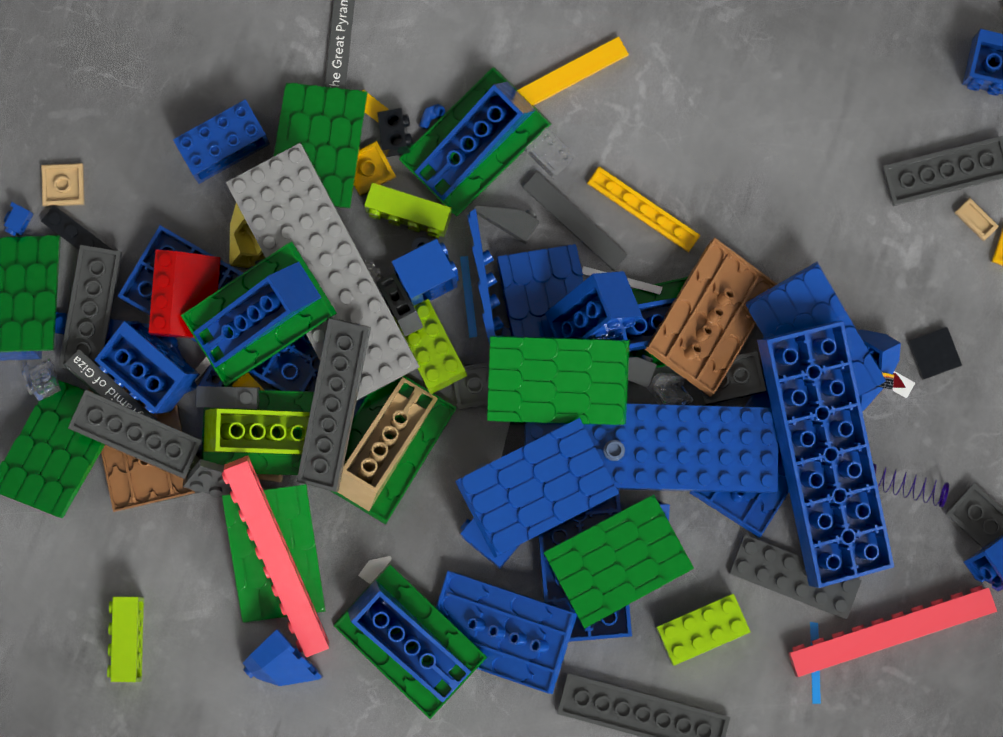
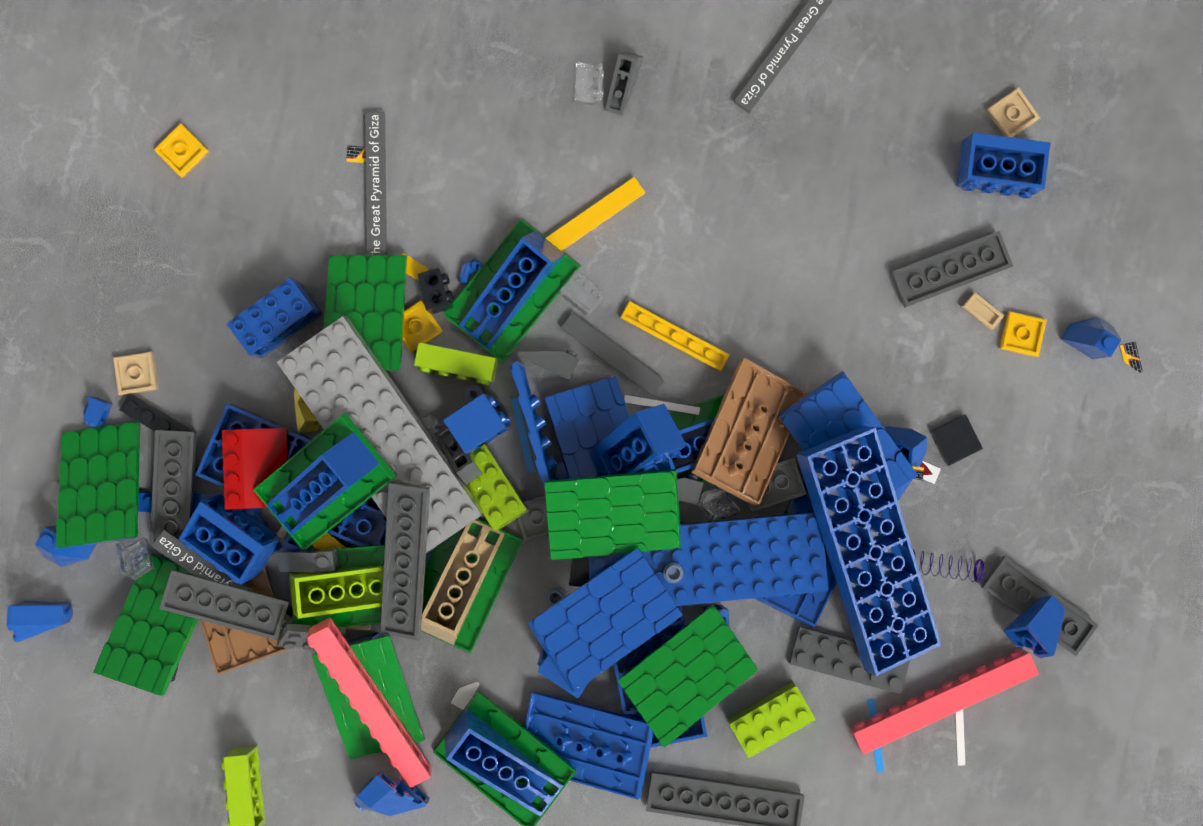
camera: 10 degrees left, 5 degrees up
none -> white sticker [956,709,965,766]

